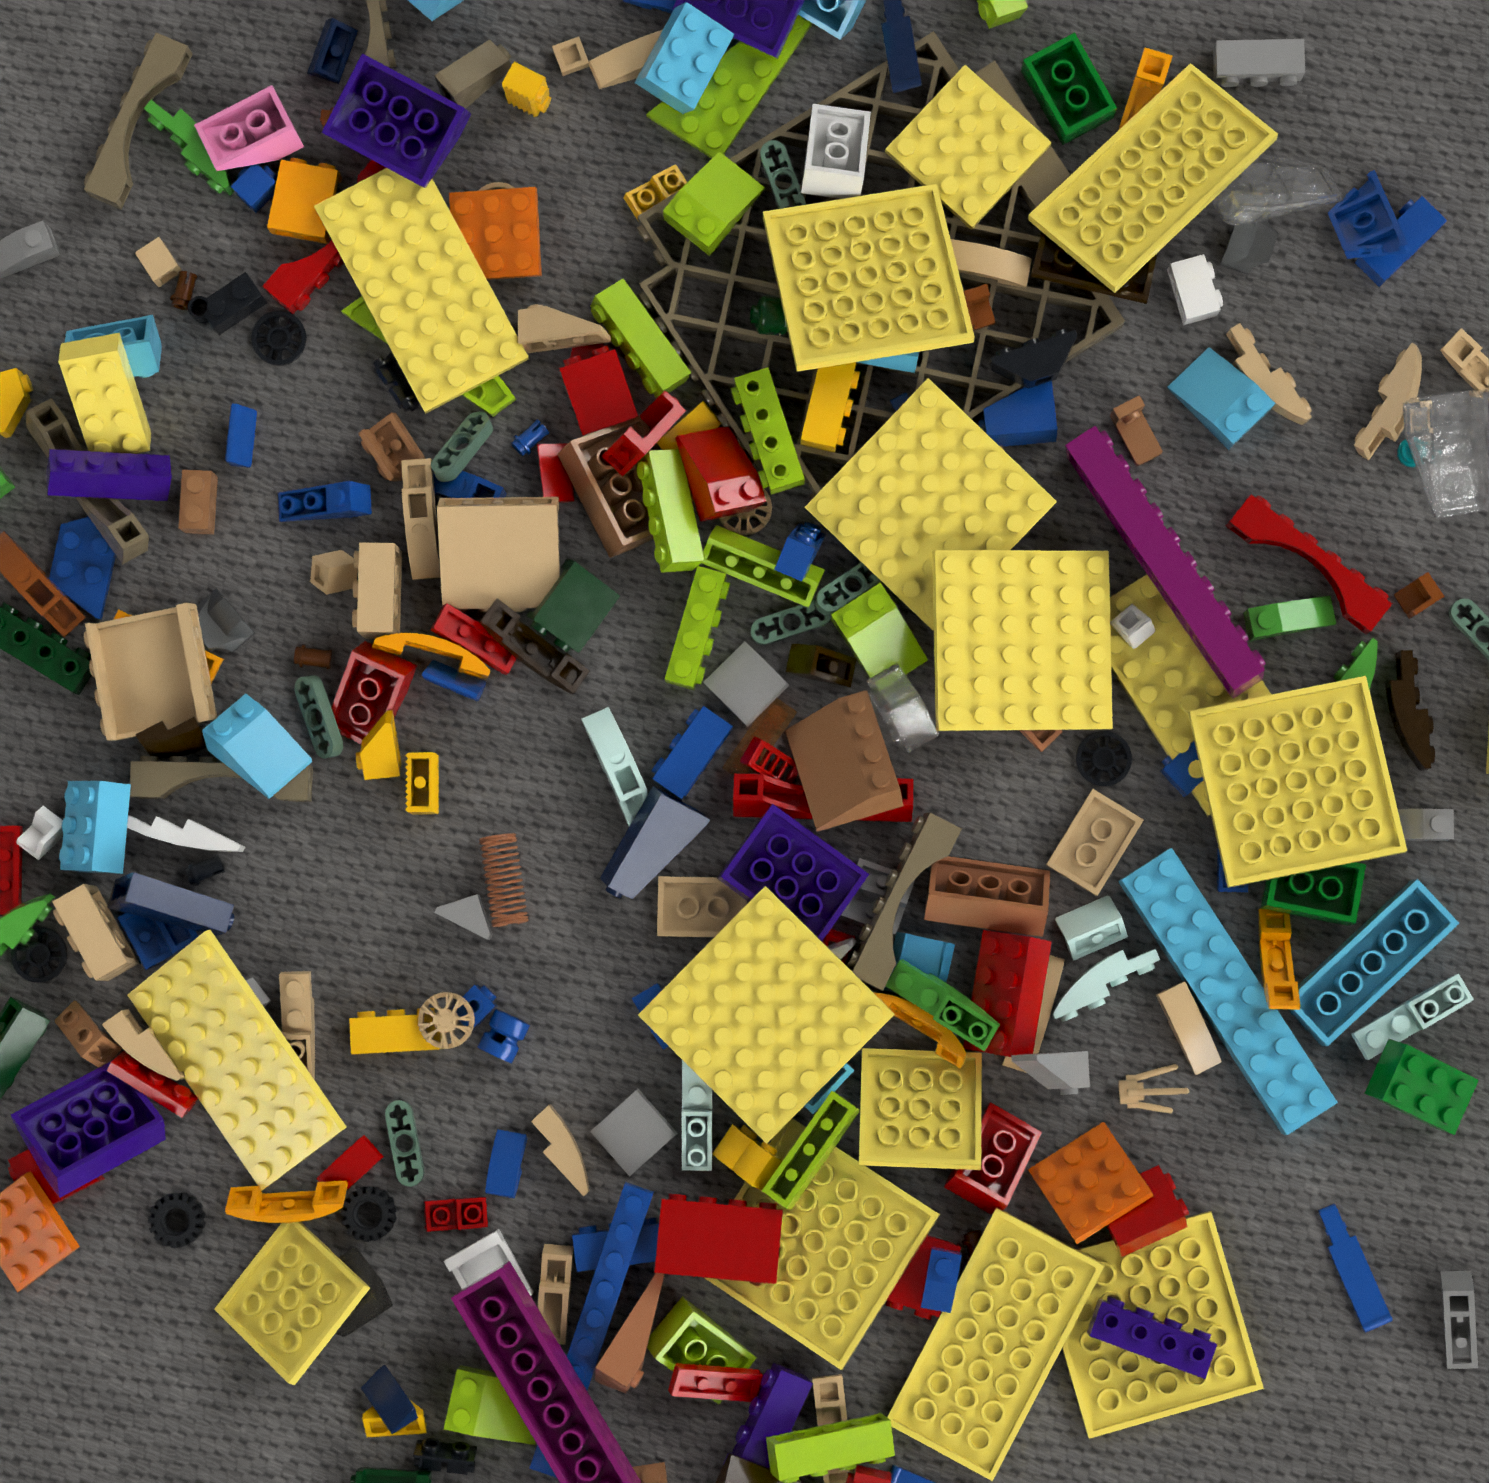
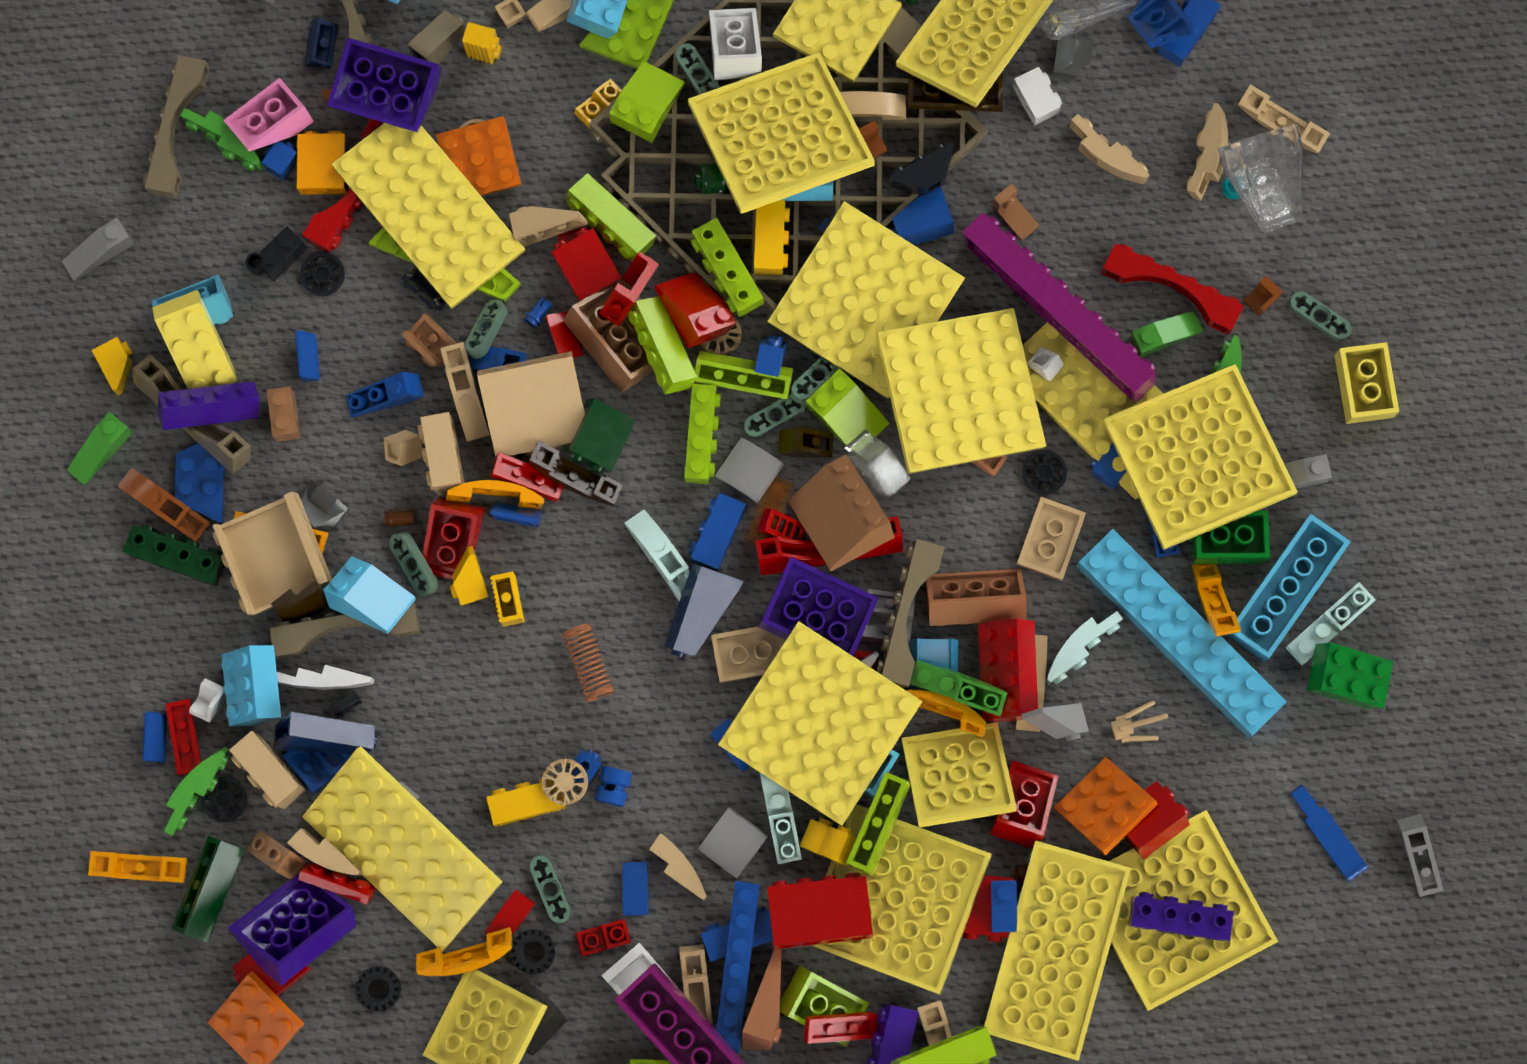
camera: 20 degrees left, 5 degrees down
tan panel [136,237,182,287] -> none
reddish brown pin [170,271,198,310] -> none
tan slope [279,971,315,1080] -> none
light grey slope [434,894,493,940] -> none
yellow slope [657,401,721,450] -> none
light aqua panel [1055,895,1128,961] -> none
tan slope [1156,981,1222,1075] -> none
medium azure slope [1167,347,1276,450] -> none
dark brown slope [1385,650,1435,771] -> none

